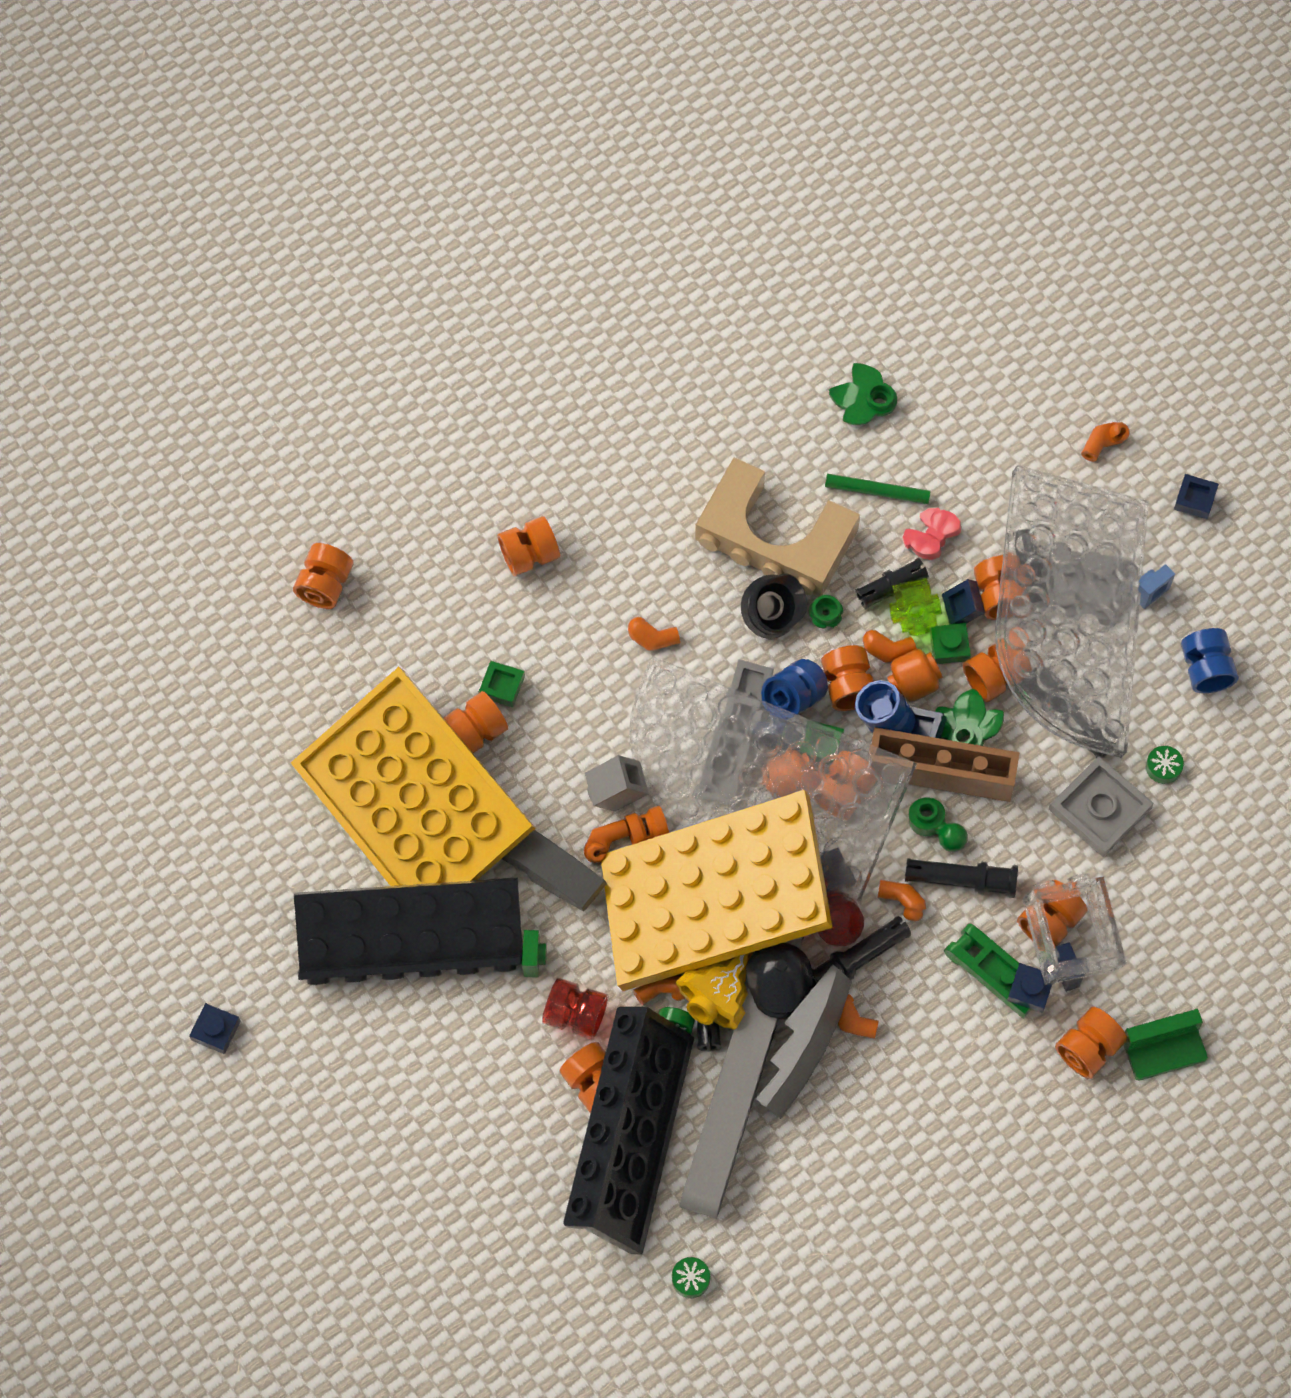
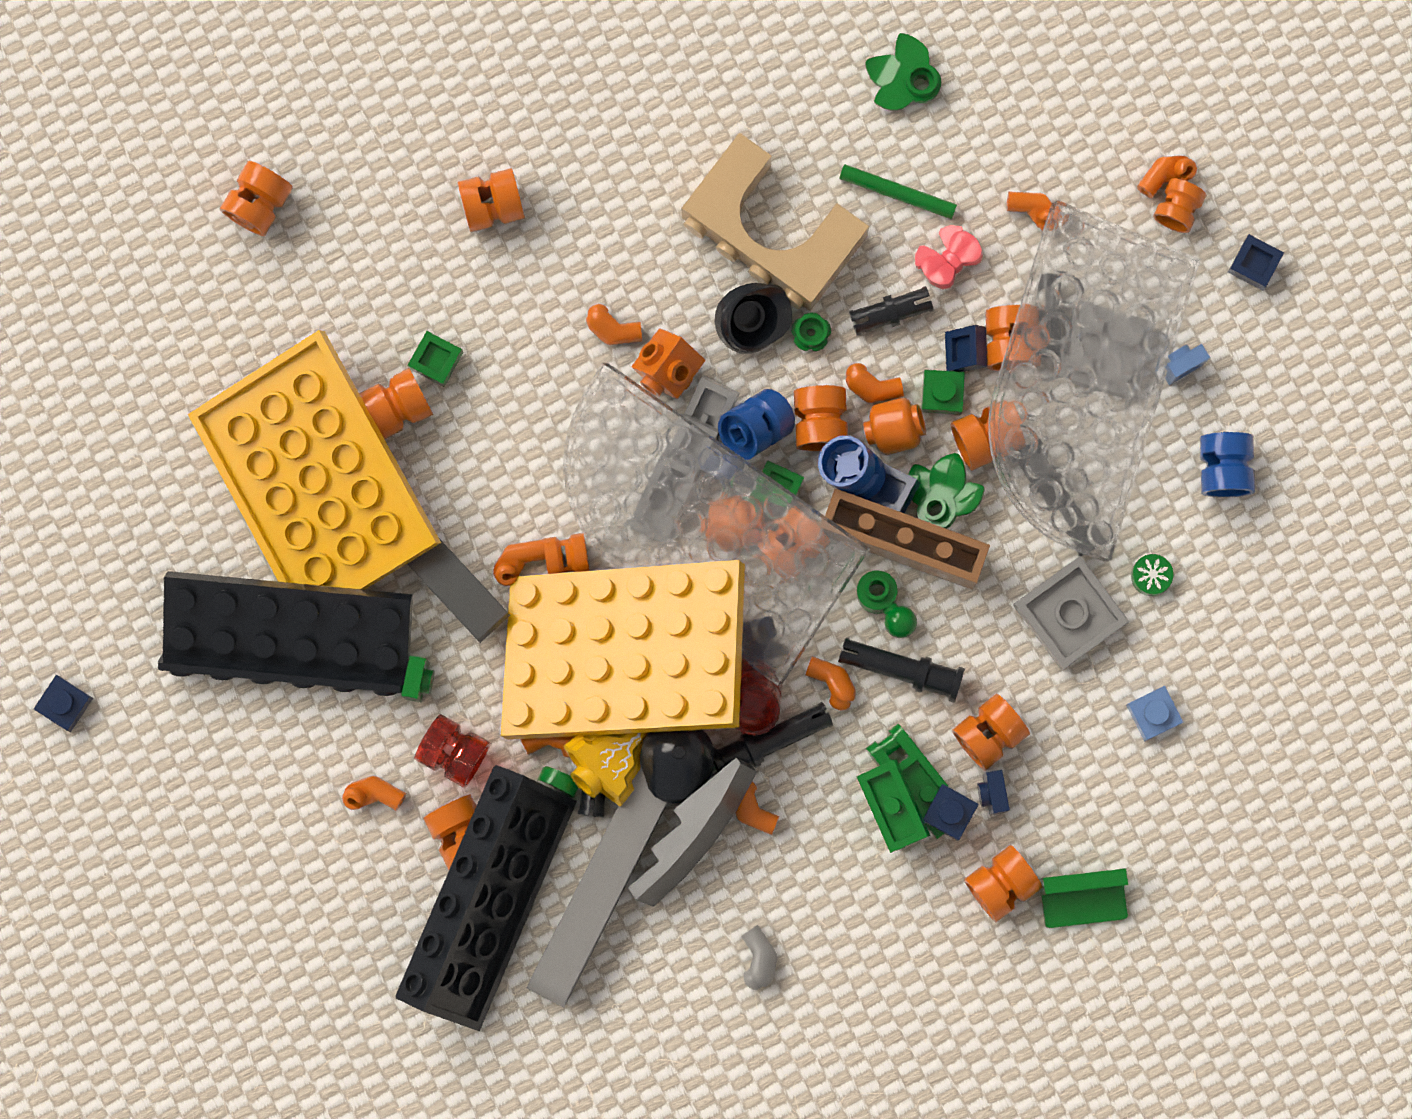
camera: 10 degrees right, 15 degrees up
light grey brick [585,755,649,811] -> none
green tile [672,1257,710,1298] -> none
clear neon green brick [888,578,942,636] -> none
clear window [1022,873,1127,985] -> none
none -> orange arm [342,776,407,811]
none -> orange brick [631,328,706,399]
none -> light grey arm [741,925,777,990]
none -> green panel [856,759,931,853]
none -> orange arm [1007,191,1061,232]
none -> medium blue plate [1126,686,1183,742]
none -> orange wheel [1153,178,1207,233]

